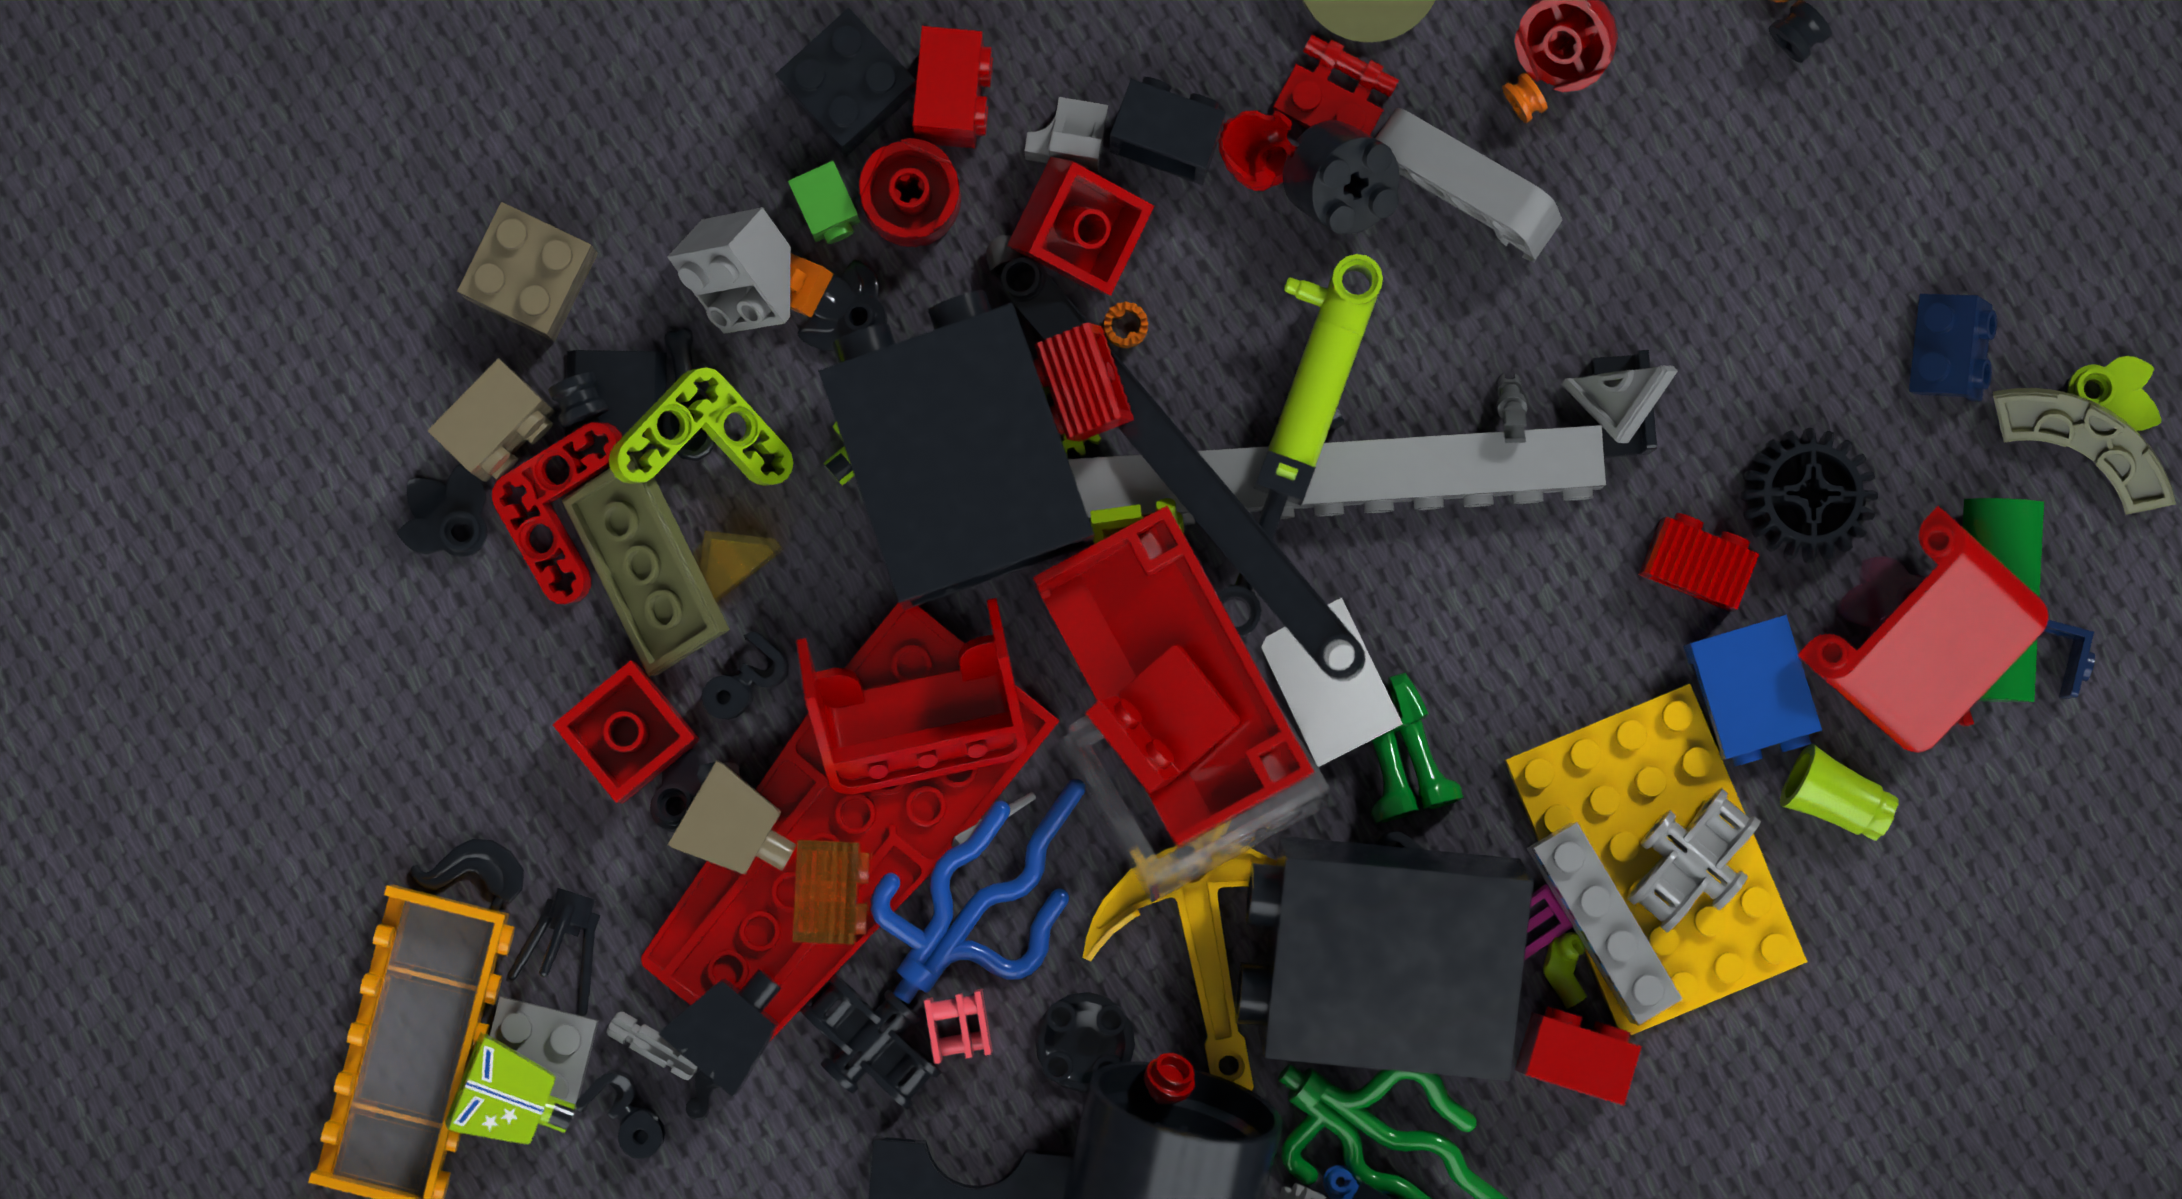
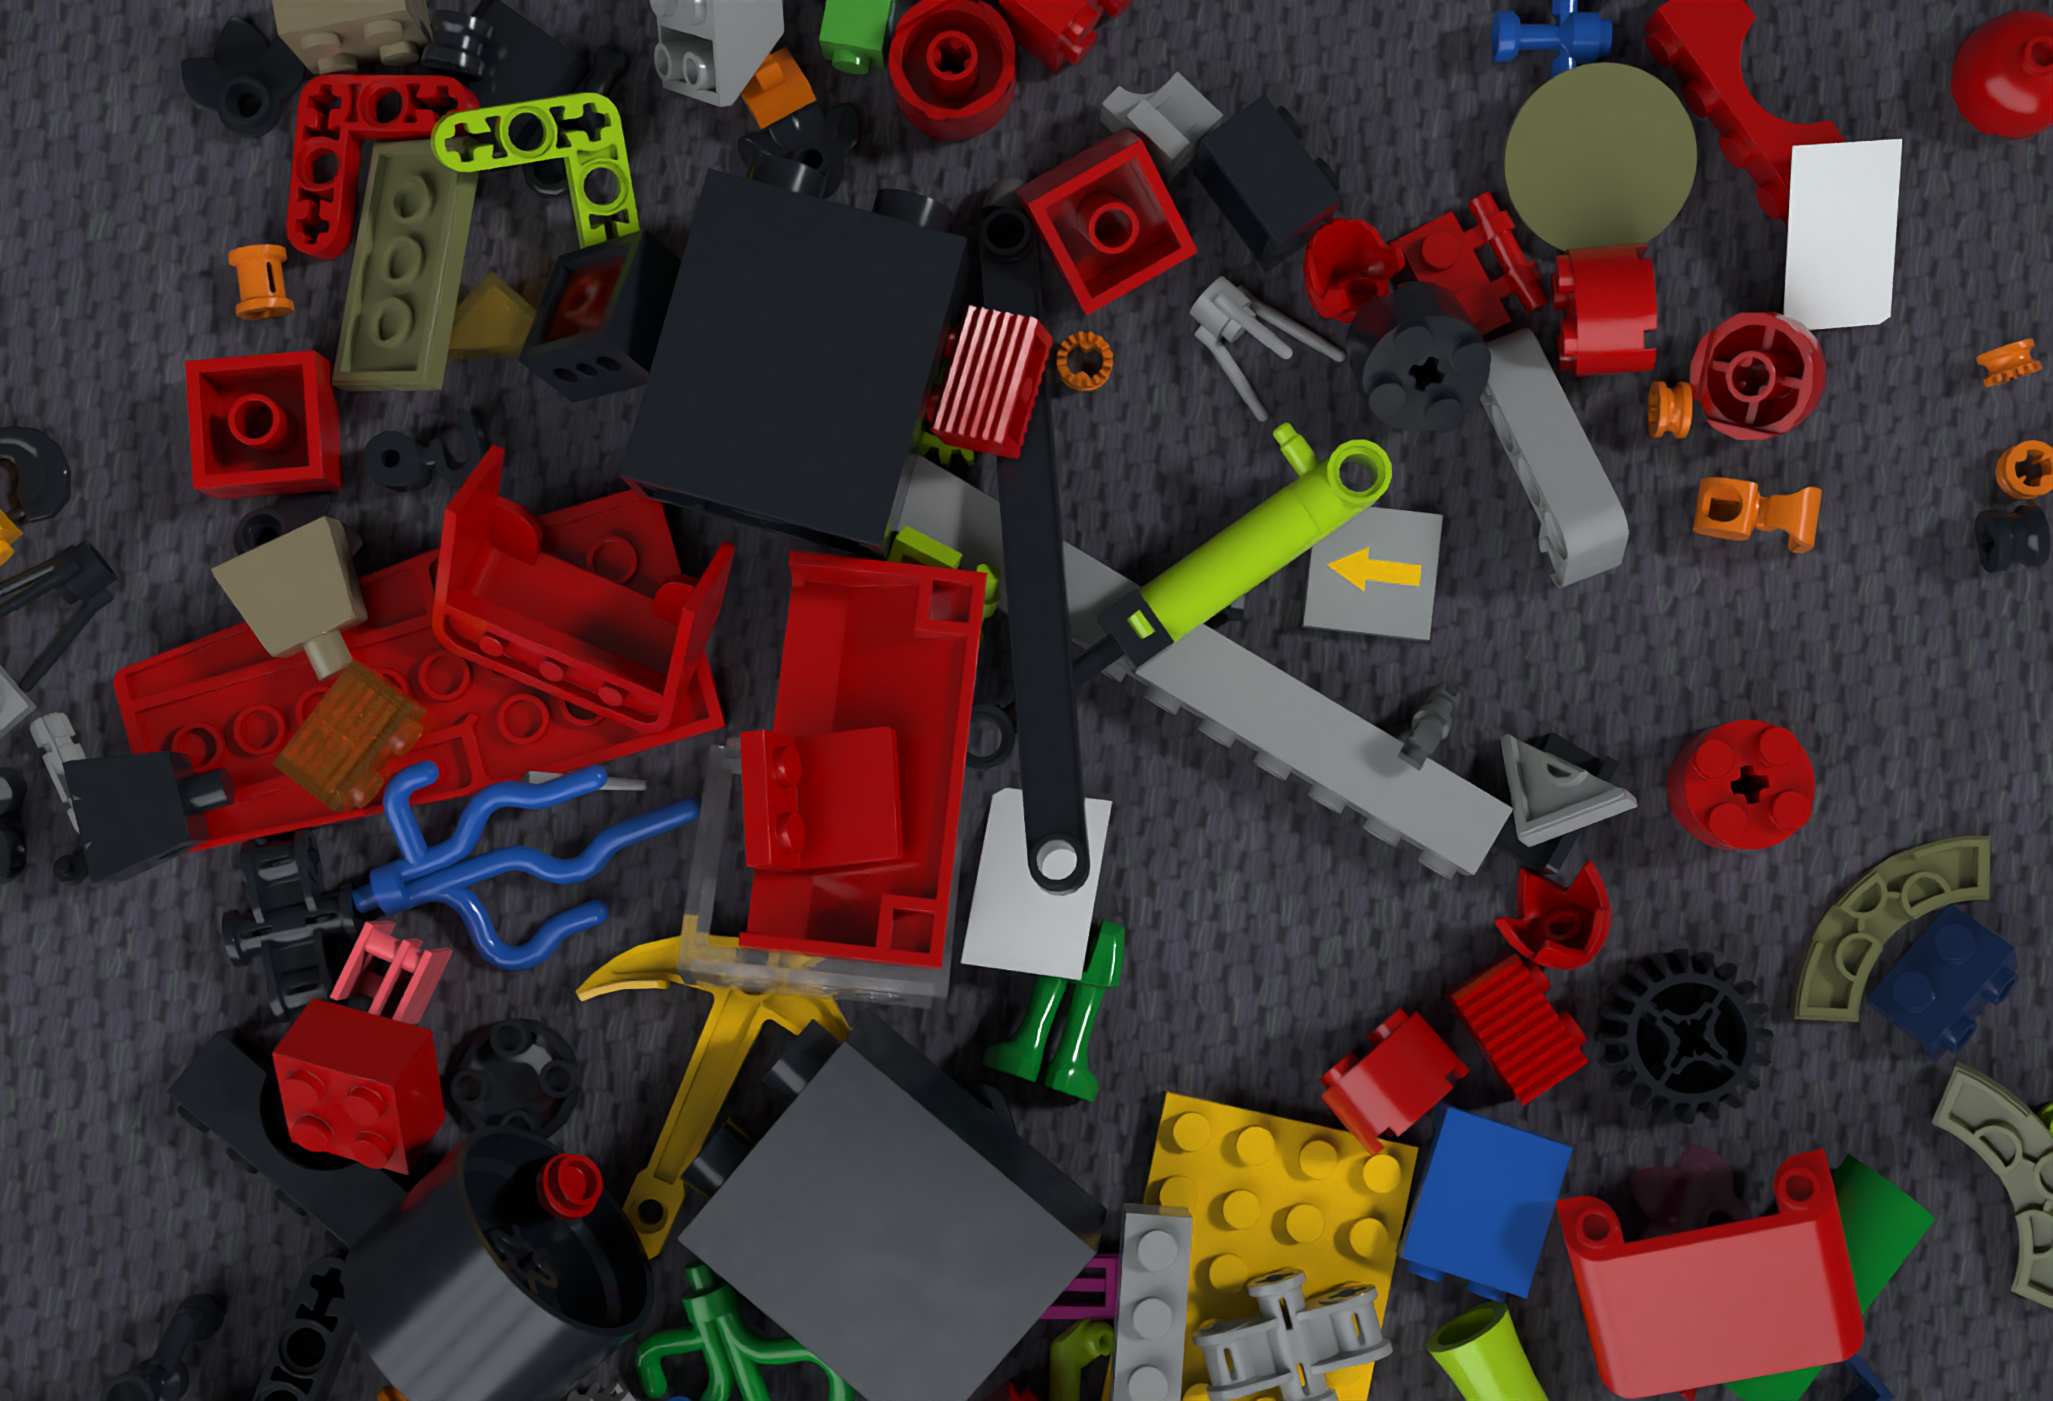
camera: 35 degrees right, 0 degrees up
none -> orange bush [228,244,295,320]
none -> red brick [272,998,446,1175]
none -> black piece [518,229,681,403]
none -> light grey plant [1189,276,1346,422]
none -> light grey tile [1301,507,1443,642]
none -> red brick [1318,1007,1470,1157]
none -> red piece [1494,860,1613,970]
none -> red brick [1550,242,1657,377]
none -> red brick [1667,720,1815,850]
none -> orange leg [1693,477,1822,554]
none -> olive tile [1789,836,1991,1022]

